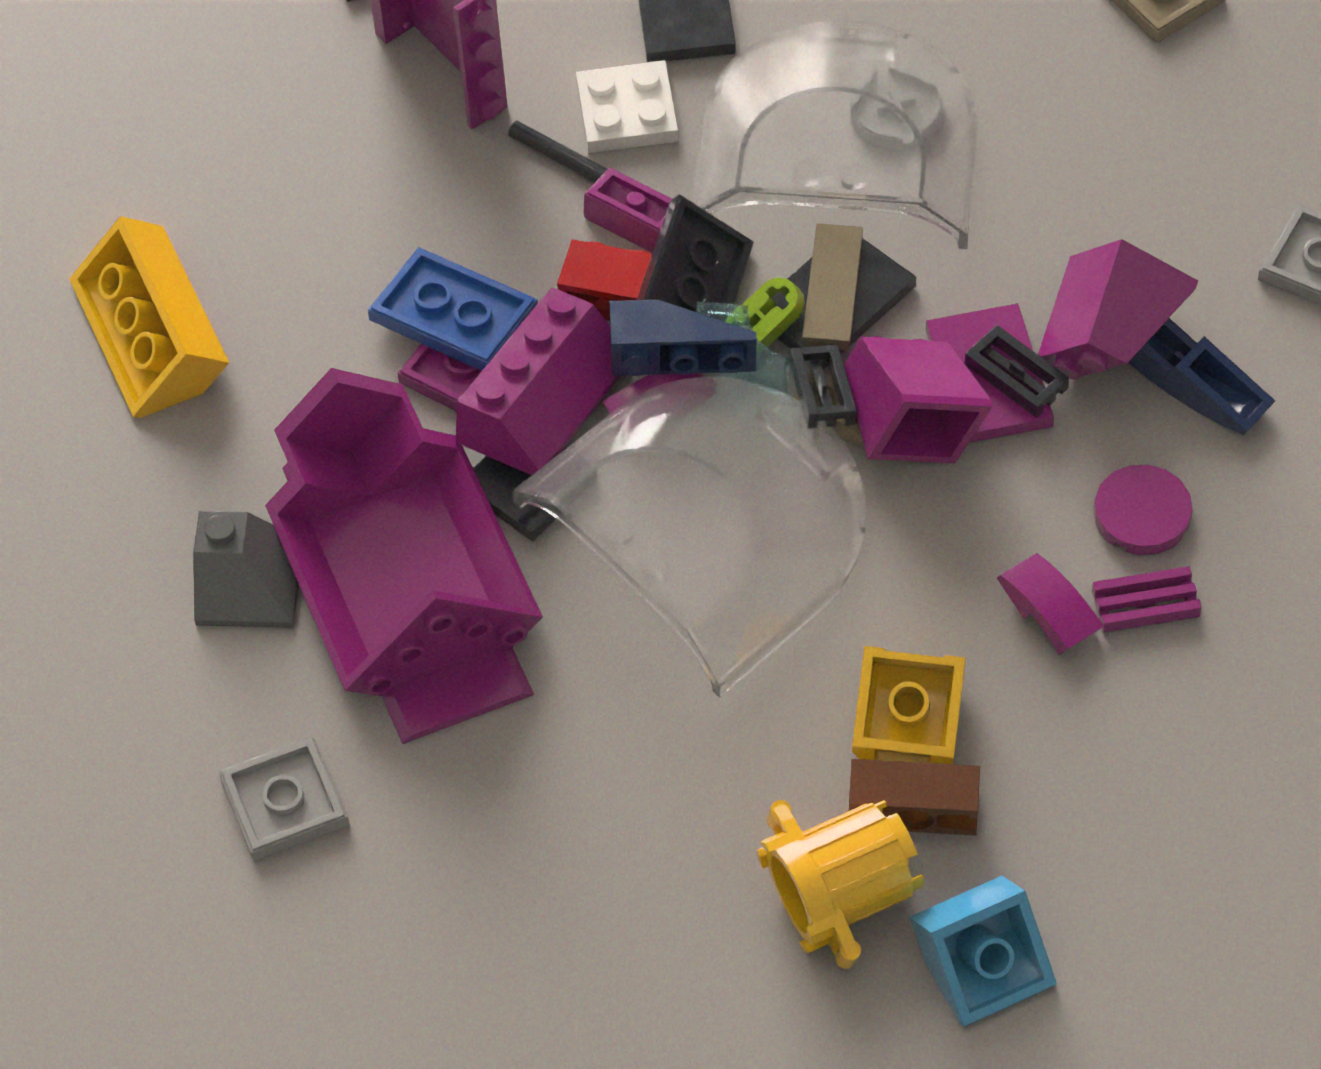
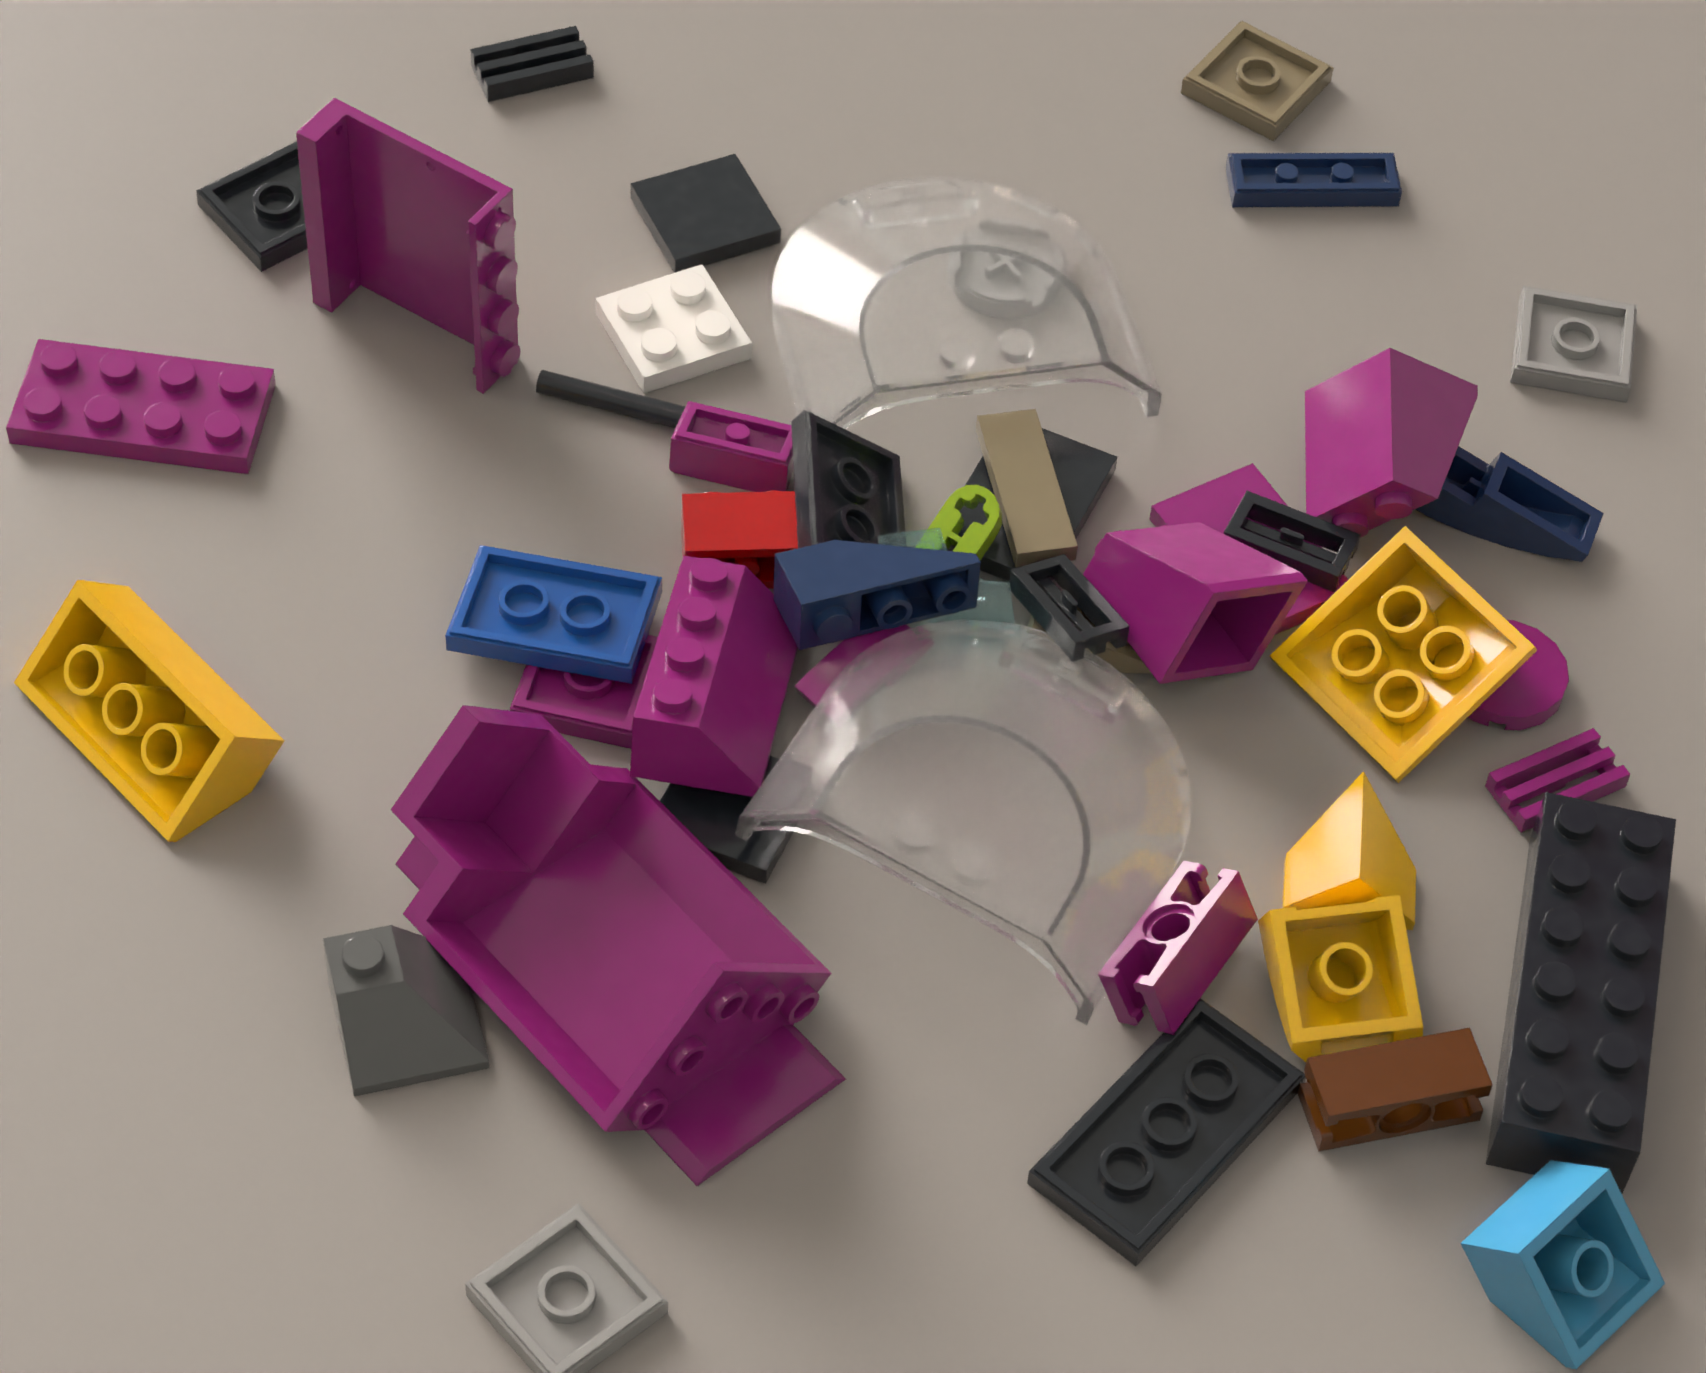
camera: 25 degrees left, 5 degrees down
yellow container [757,800,924,969] -> none
magenta slope [997,553,1104,655] -> none
none -> magenta plate [6,339,276,474]
none -> black tile [1027,998,1306,1266]
none -> magenta piece [1098,861,1258,1034]
none -> dark blue tile [1225,153,1402,207]
none -> yellow slope [1270,526,1537,783]
none -> yellow slope [1282,771,1416,930]
none -> black brick [1486,792,1676,1194]

